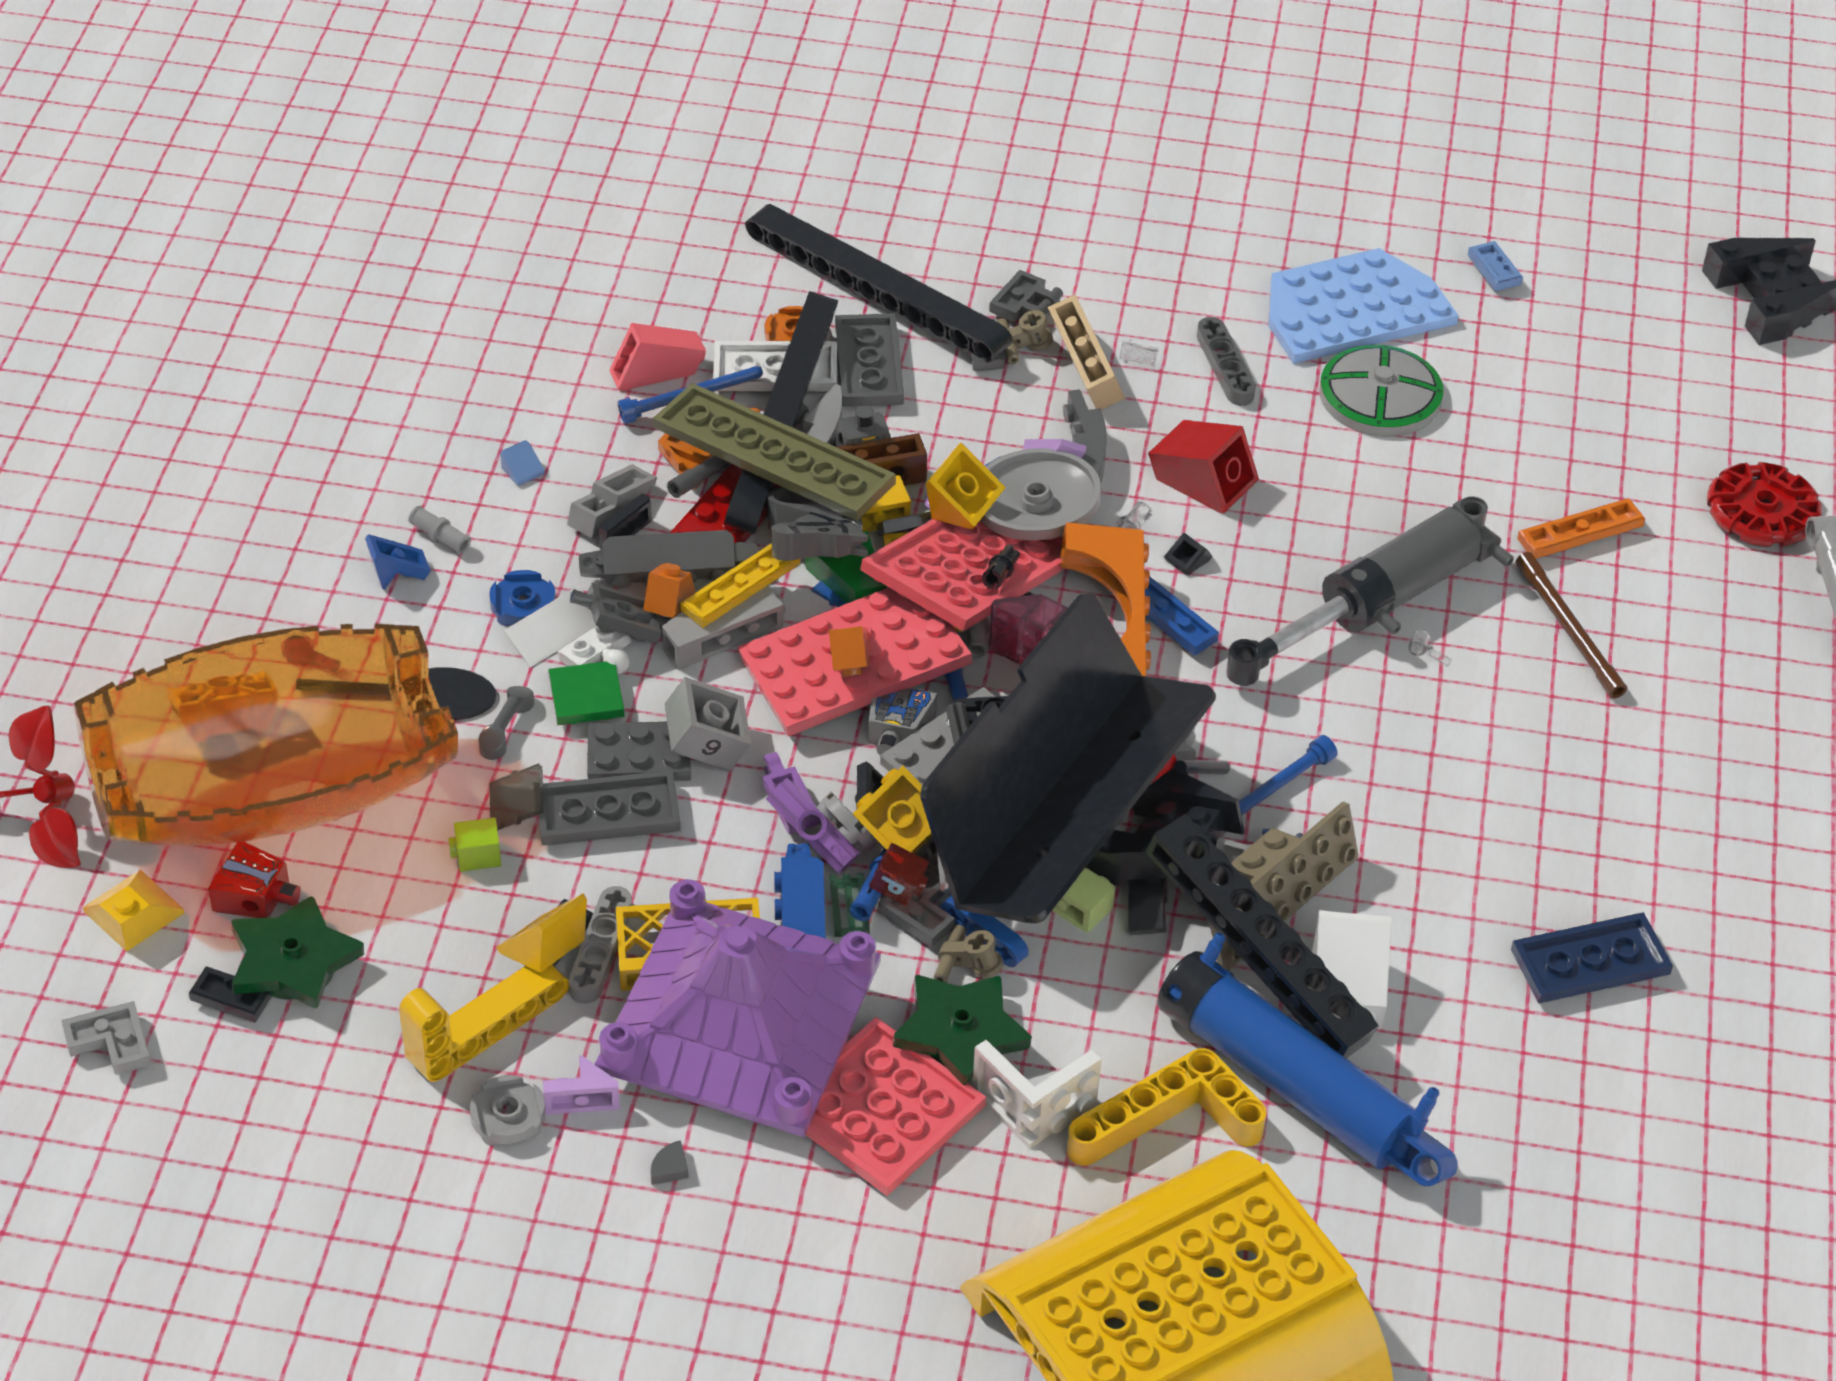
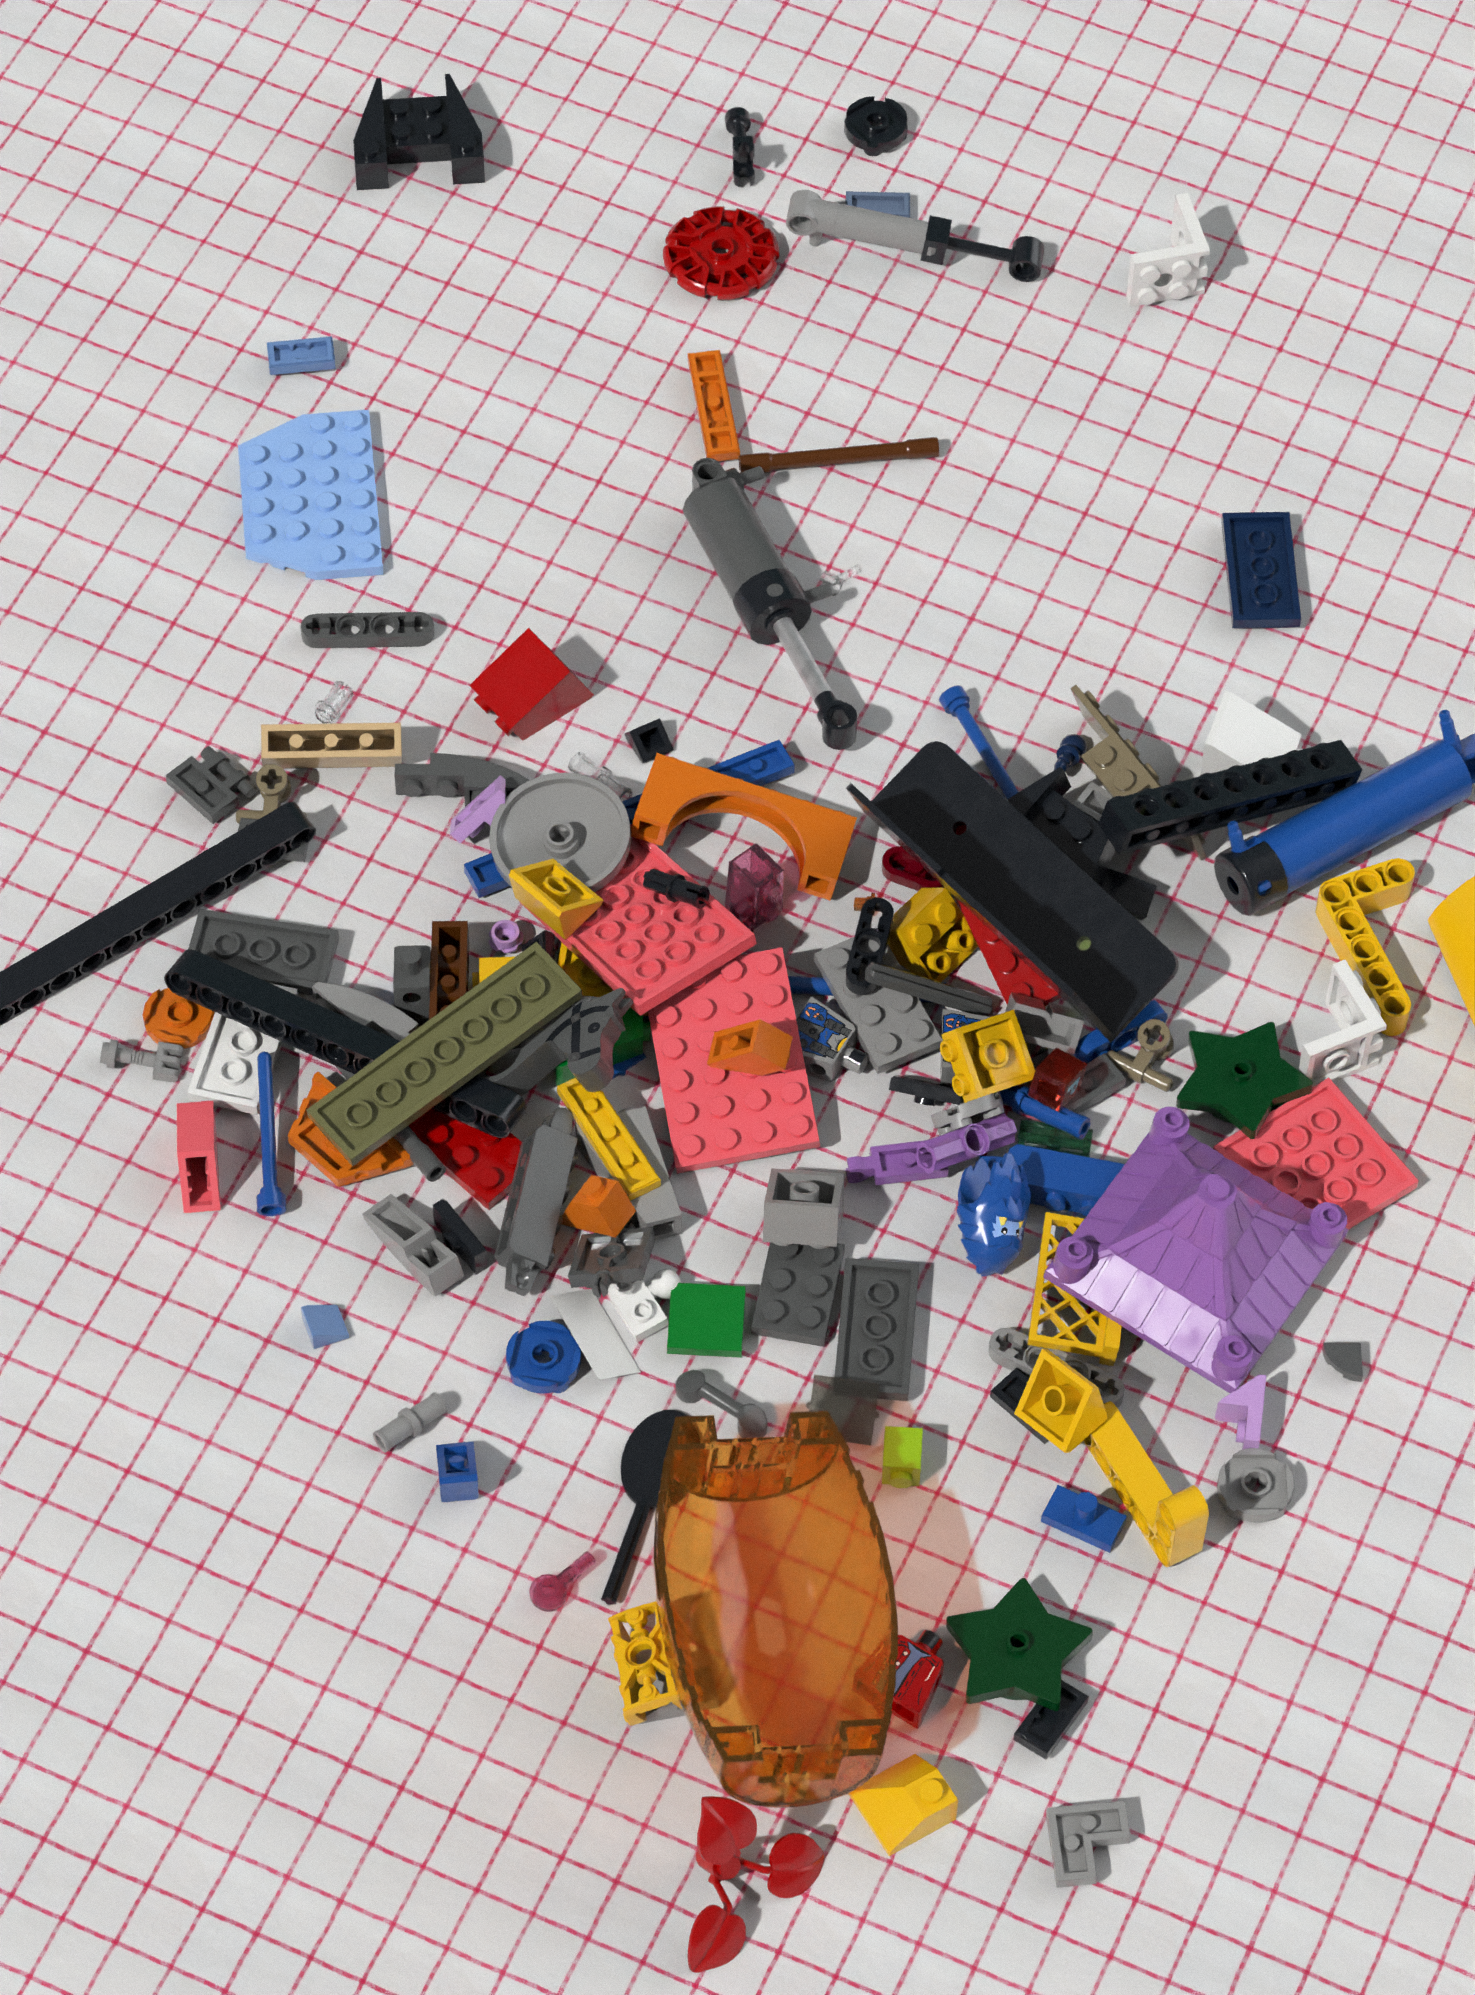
camera: 75 degrees left, 10 degrees up
light grey dish [1319,345,1443,437] -> none
none -> light grey hinge [100,1039,183,1082]
none -> blue head [957,1153,1031,1277]
none -> blue tile [1041,1485,1127,1553]

